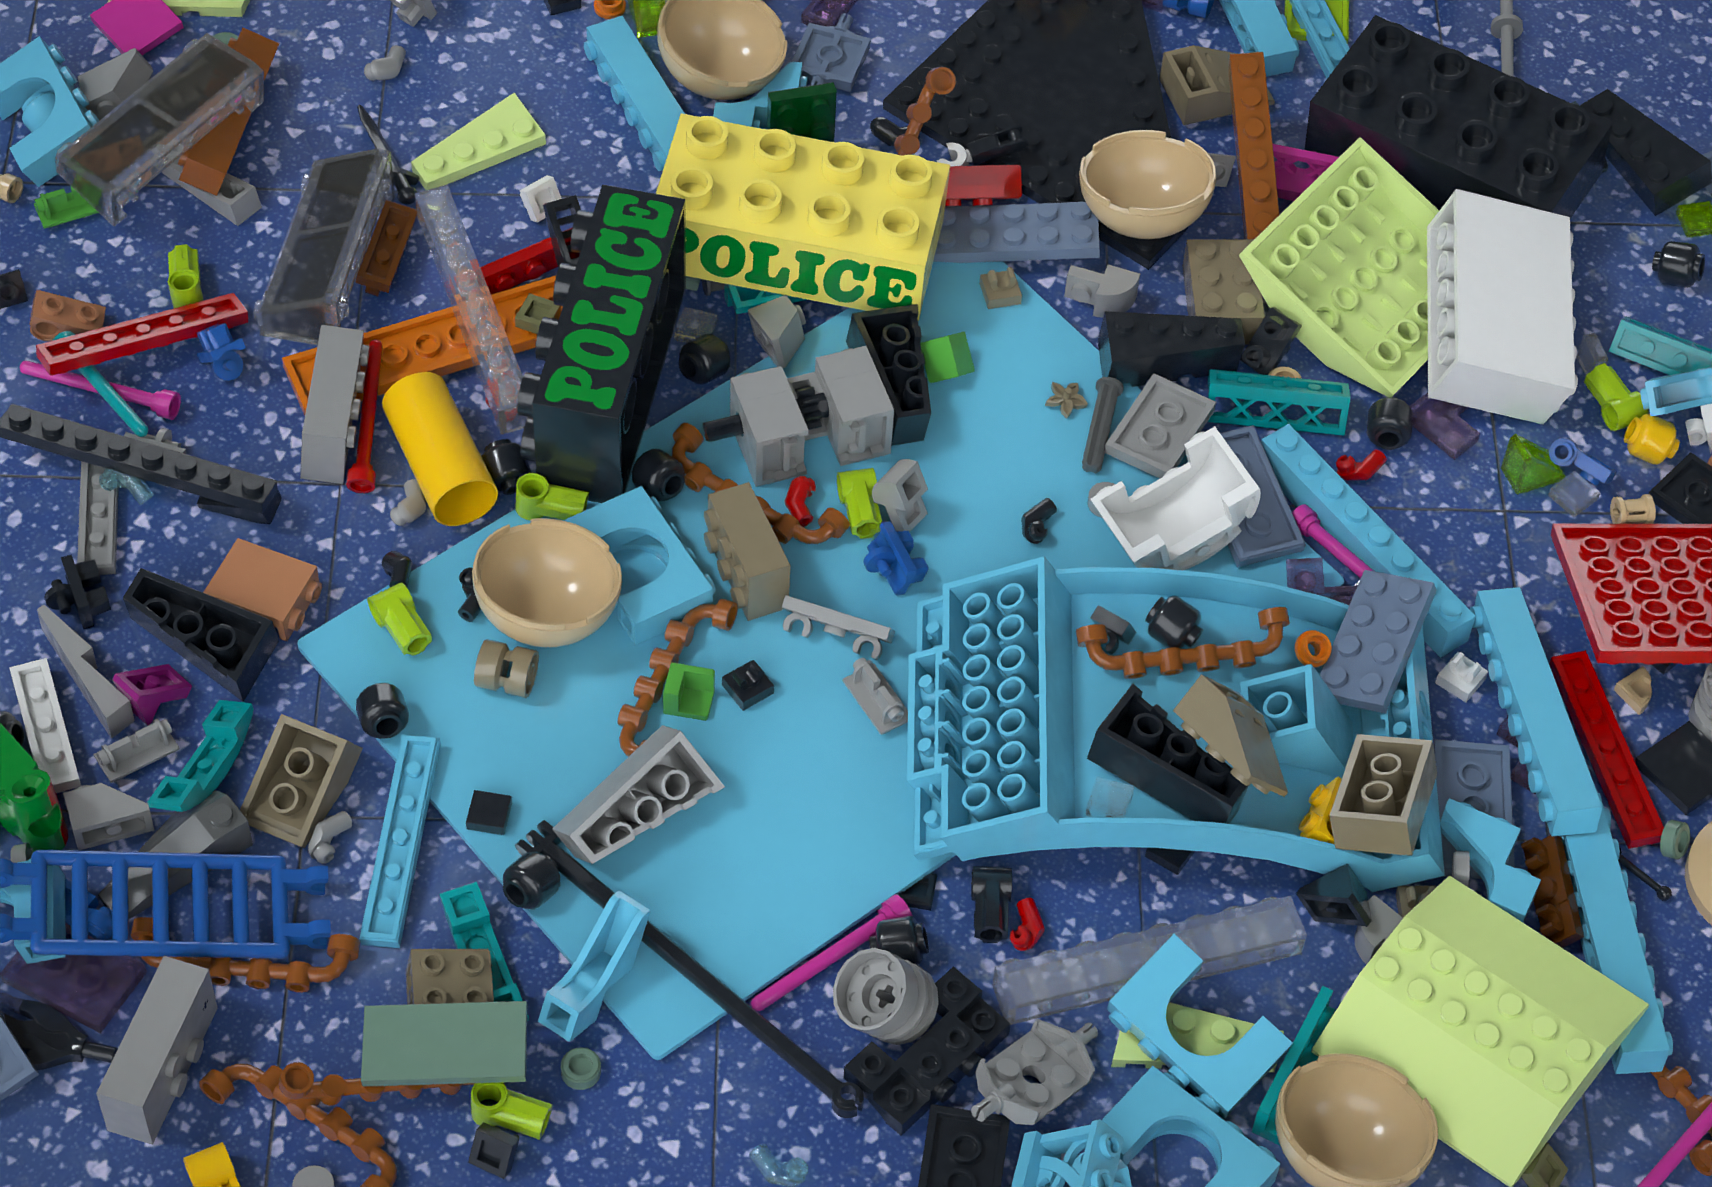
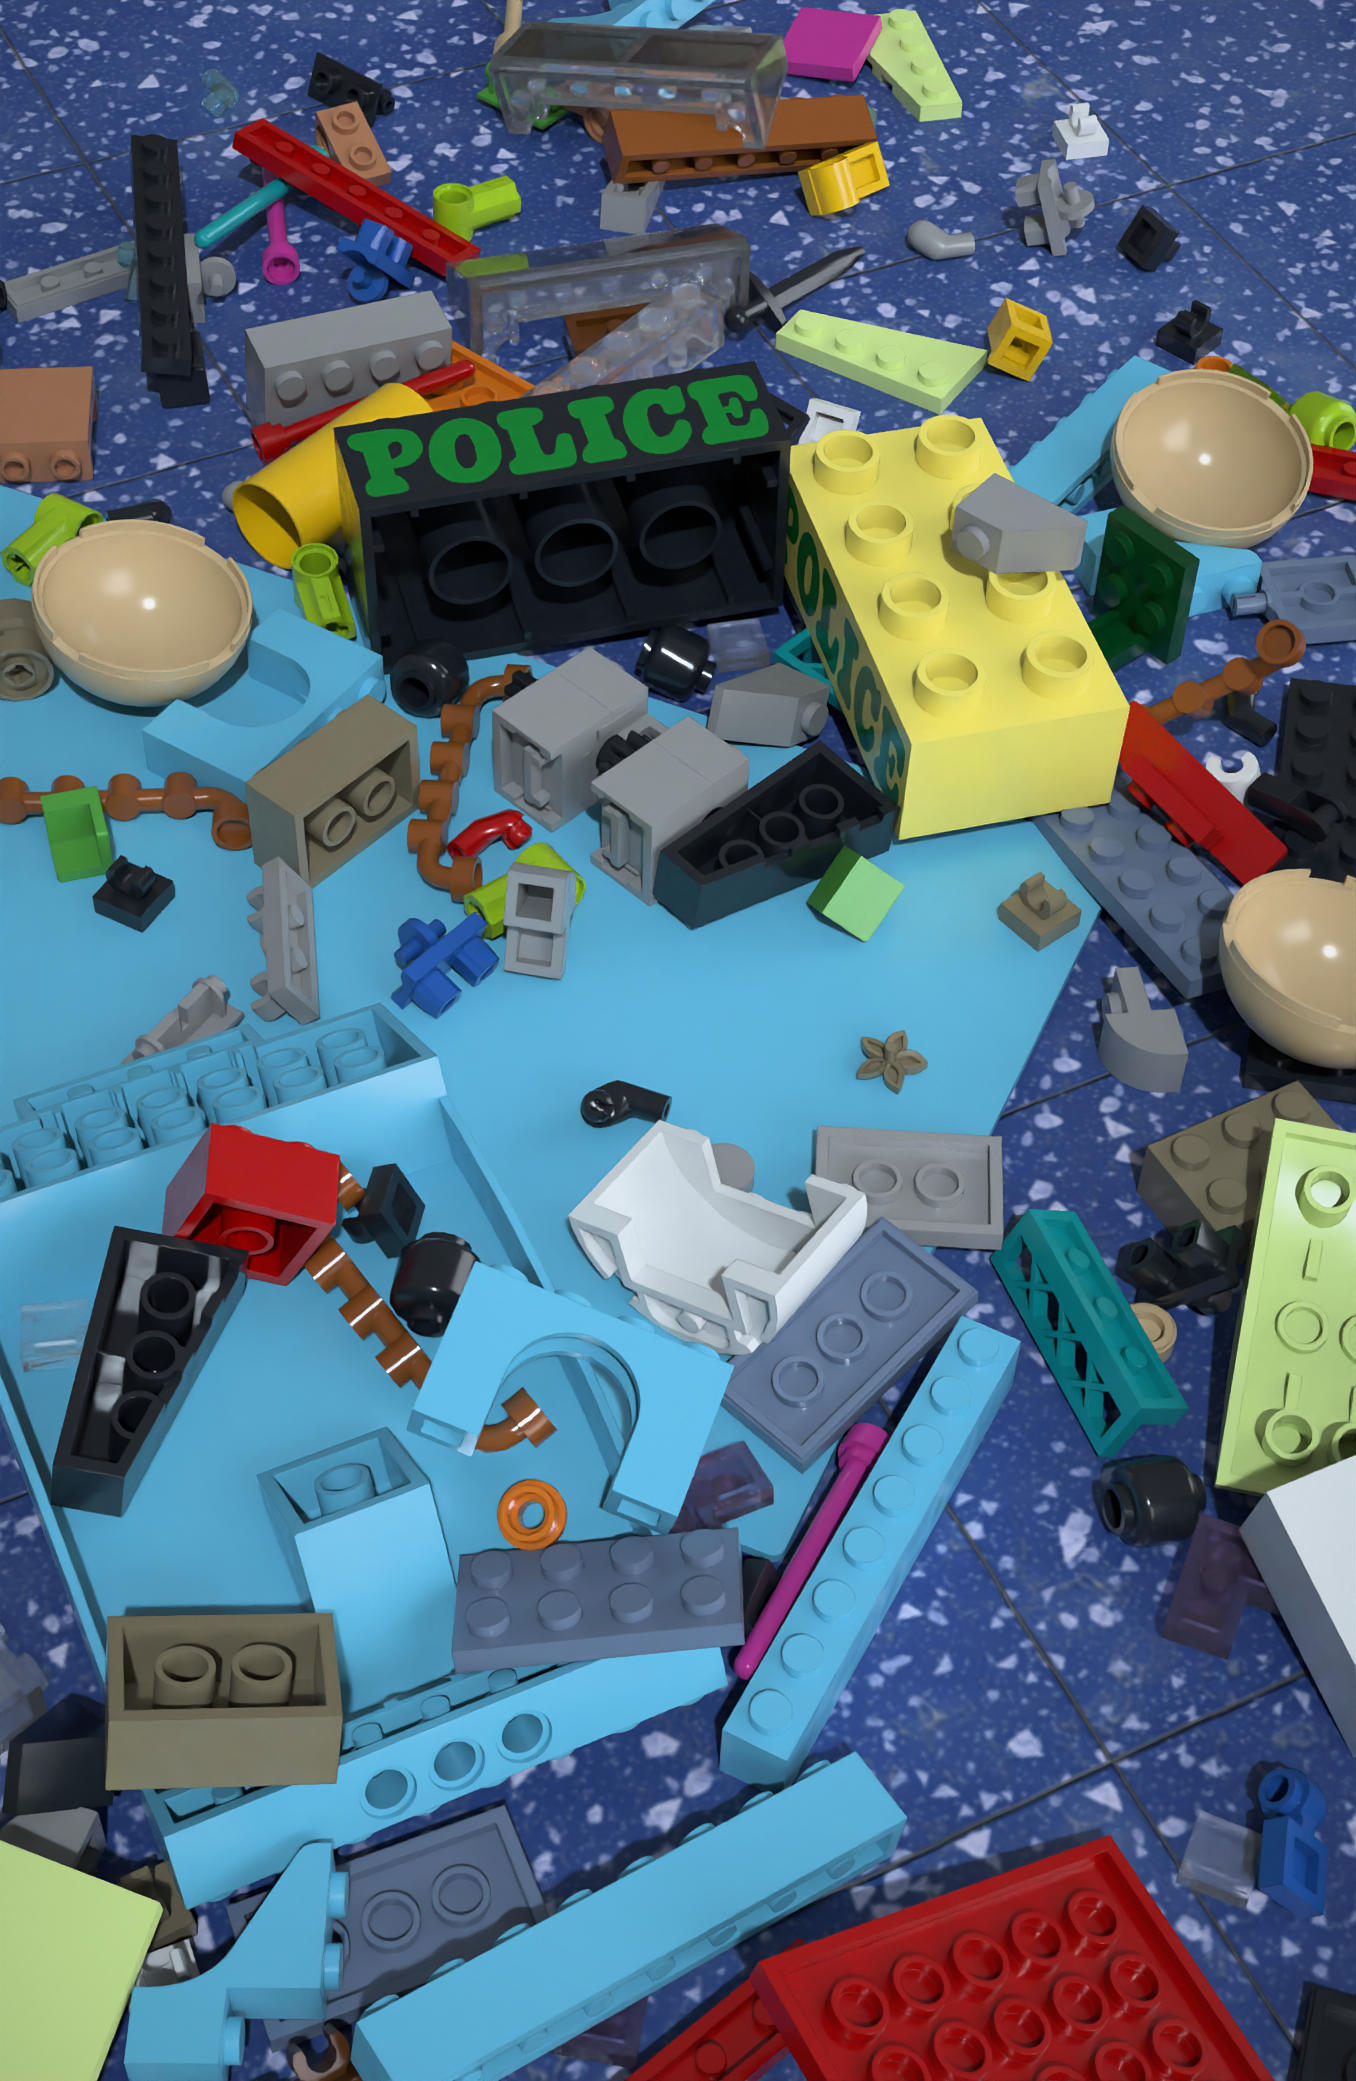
camera: 65 degrees right, 5 degrees down
dark grey axle [1082,377,1124,473] -> none
black wedge [1098,311,1245,387] -> none
dark tan slope [1173,674,1288,797] -> none
red arm [1336,449,1387,480] -> none
white tile [1435,652,1488,703] -> none
light grey tile [1452,851,1470,888] -> none
clear neon green slope [1501,434,1566,495] -> none
tan bush [1610,494,1656,524] -> none
none -> red brick [162,1123,340,1287]
none -> medium azure arch [406,1261,734,1535]
none -> yellow plate [798,141,890,216]
none -> light grey slope [950,473,1088,574]
none -> yellow brick [987,298,1053,382]

